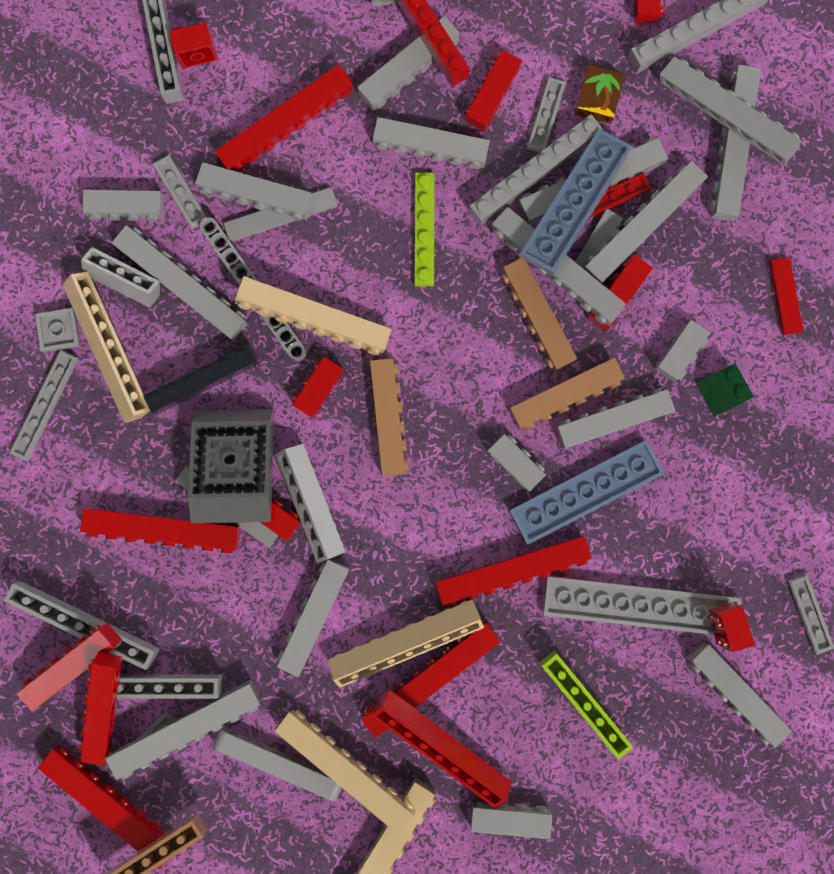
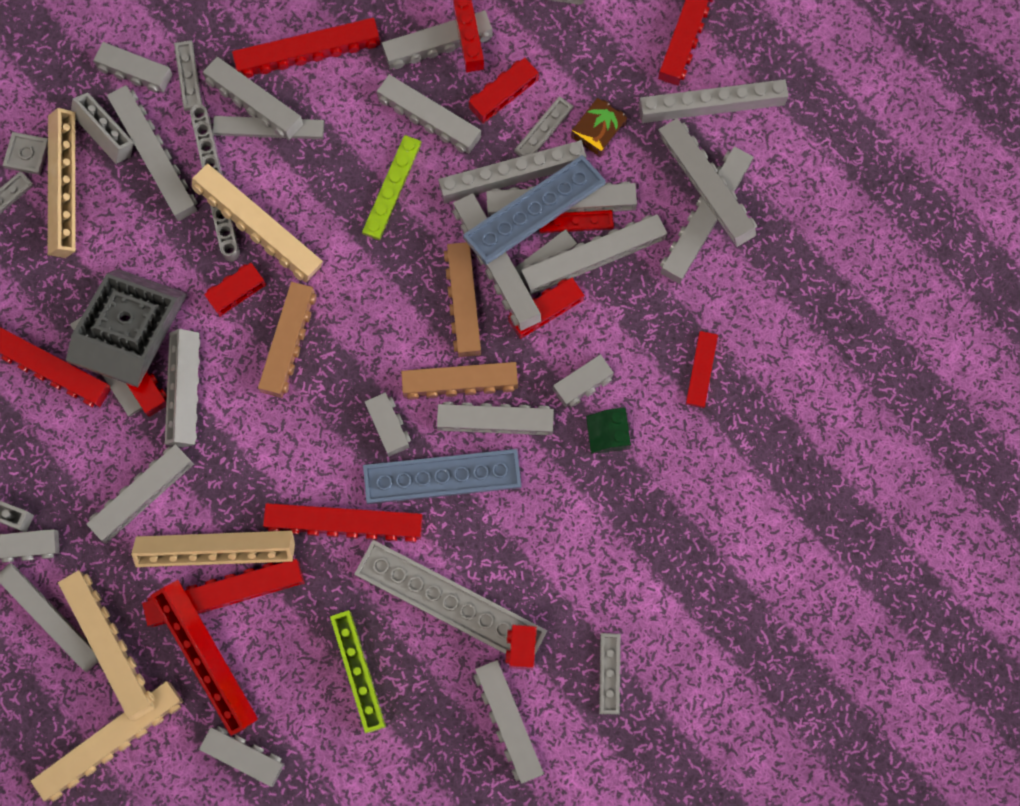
camera: 20 degrees right, 10 degrees down
black brick [143,345,260,415] -> none

